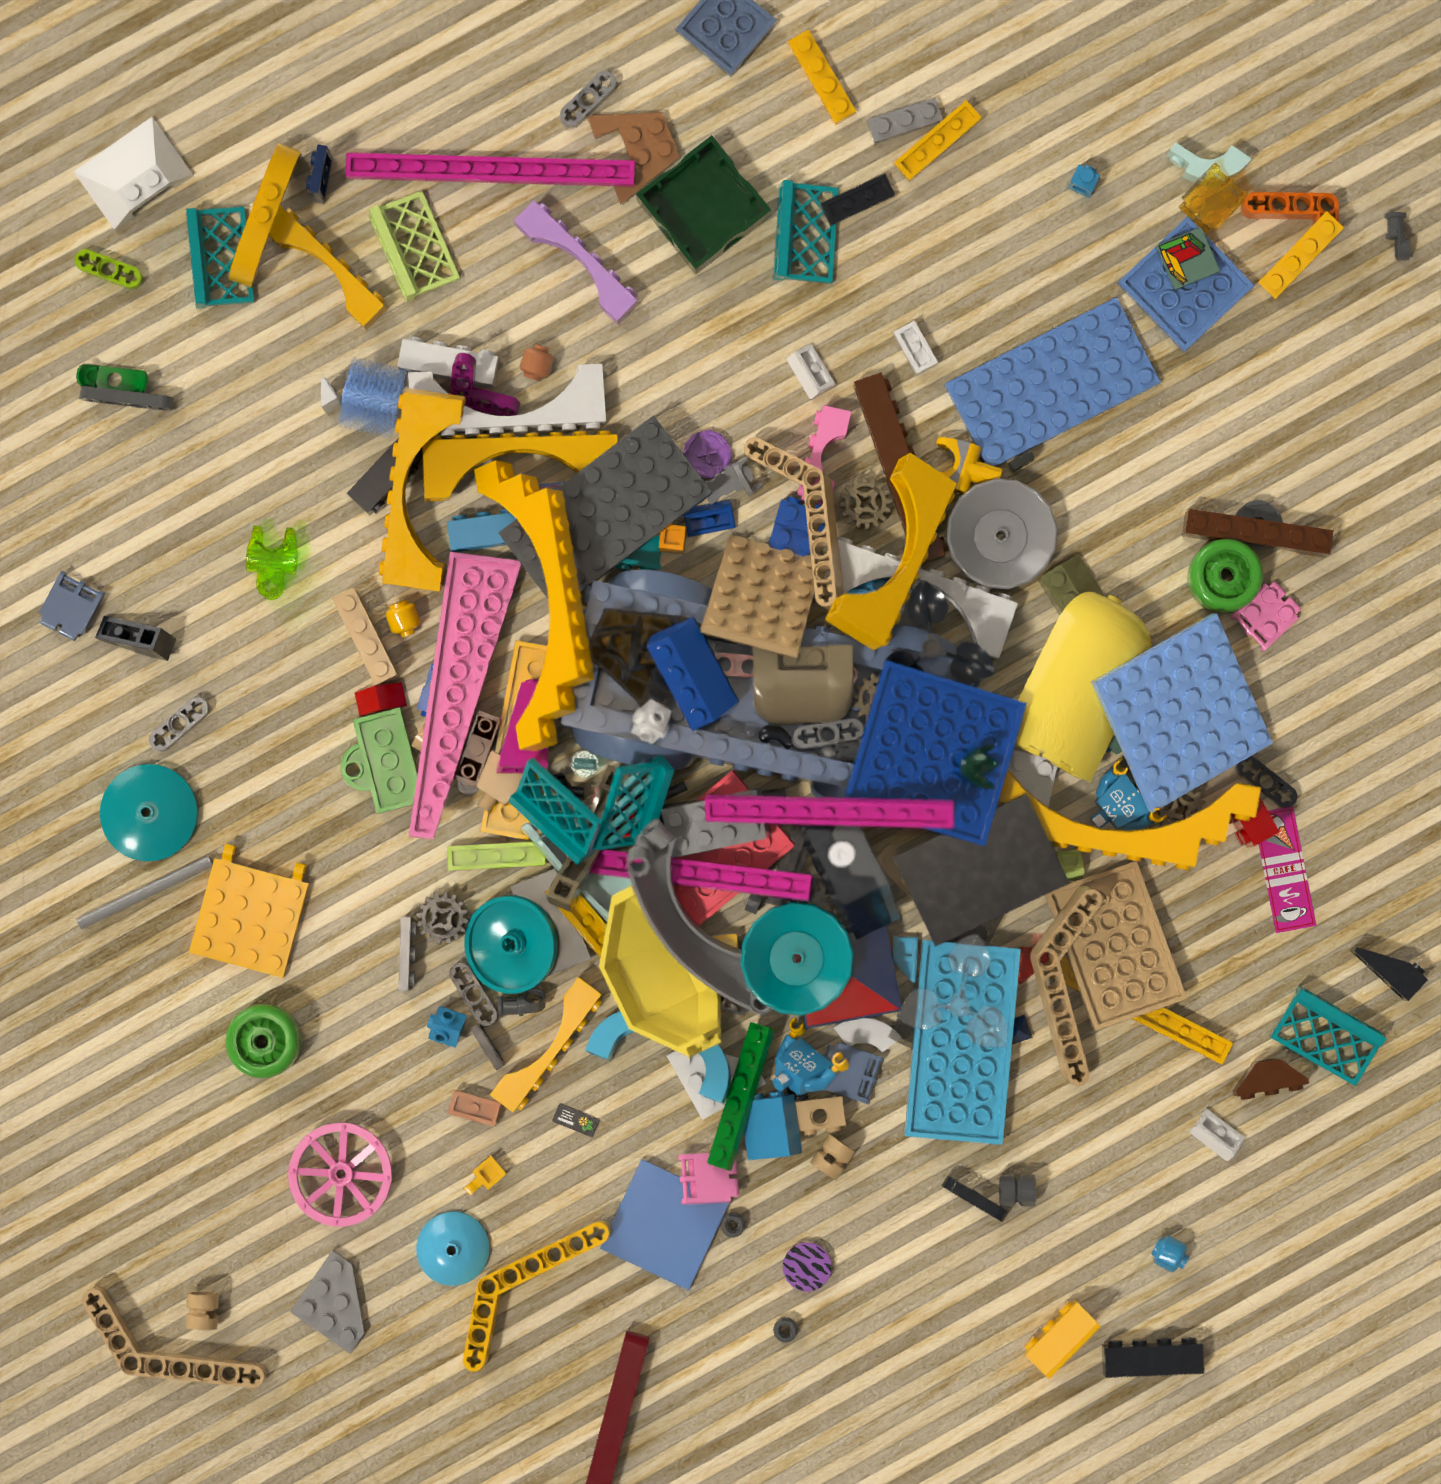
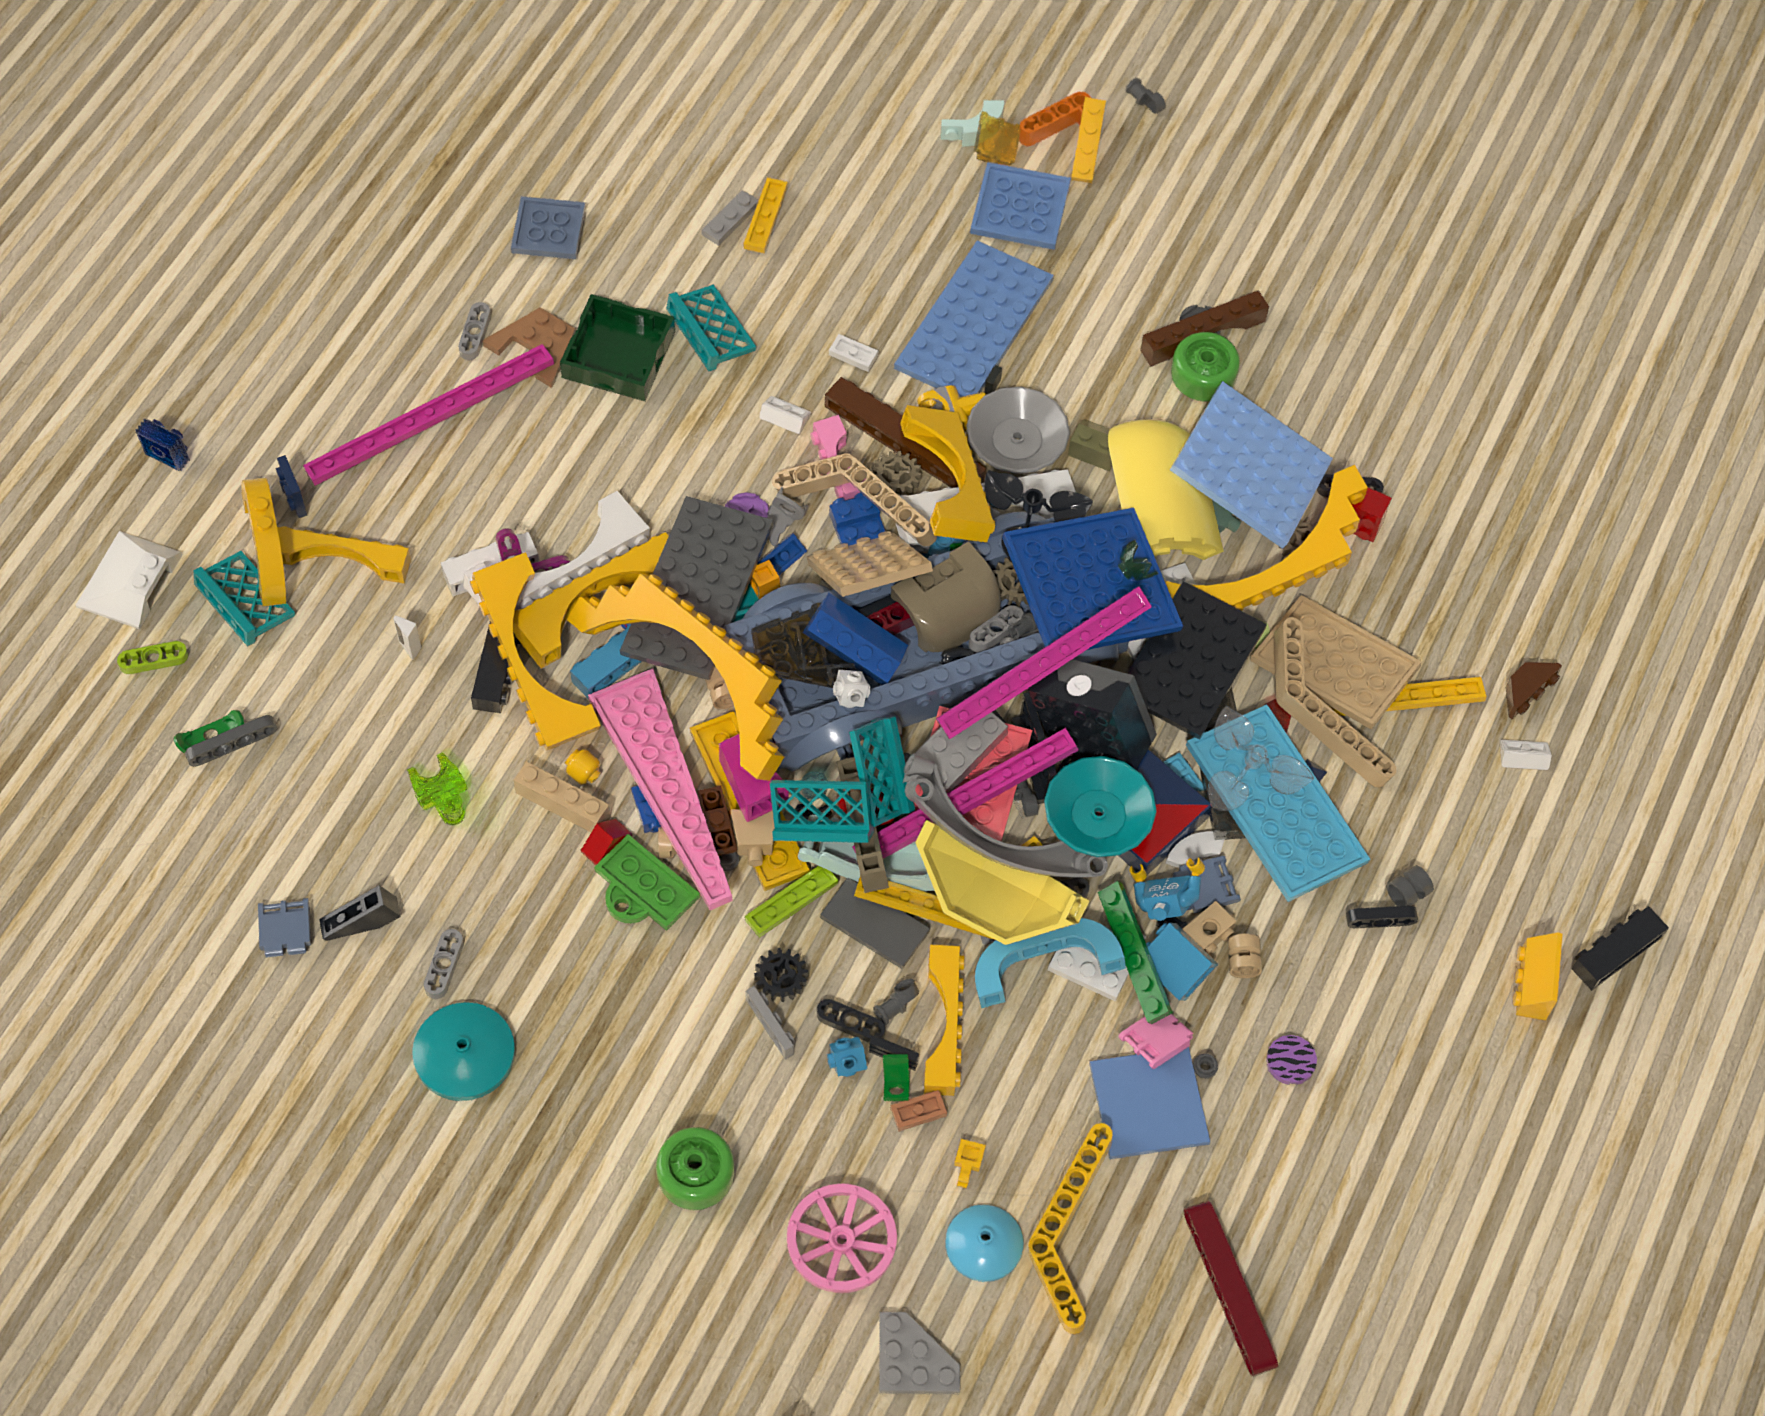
camera: 40 degrees left, 25 degrees down
light grey piece [76,855,213,929] -> none
yellow plate [189,844,310,978] -> none
light blue piece [338,357,407,439] -> none
yellowish green fence [368,191,460,302] -> none
teal dish [464,895,558,994] -> none
lavender arch [514,200,638,325] -> none
nougat head [520,344,554,381] -> none
black sticker [552,1104,599,1137] -> none
dark grey plate [773,1317,798,1342] -> none
yellow plate [787,29,856,125] -> none
black tile [820,174,895,226] -> none
dark azure brick [1068,165,1100,198] -> none
dark azure torso [1090,757,1167,831] -> none
dark azure head [1151,1236,1190,1272] -> none
tile [1156,227,1220,291] -> none
bright pink plate [1230,581,1301,652] -> none
sticker [1258,806,1317,933] -> none
teal fence [1270,985,1387,1086] -> none
black slope [1350,947,1428,1001] -> none
none -> clear blue brick [135,419,190,471]
none -> green bracket [883,1054,910,1101]

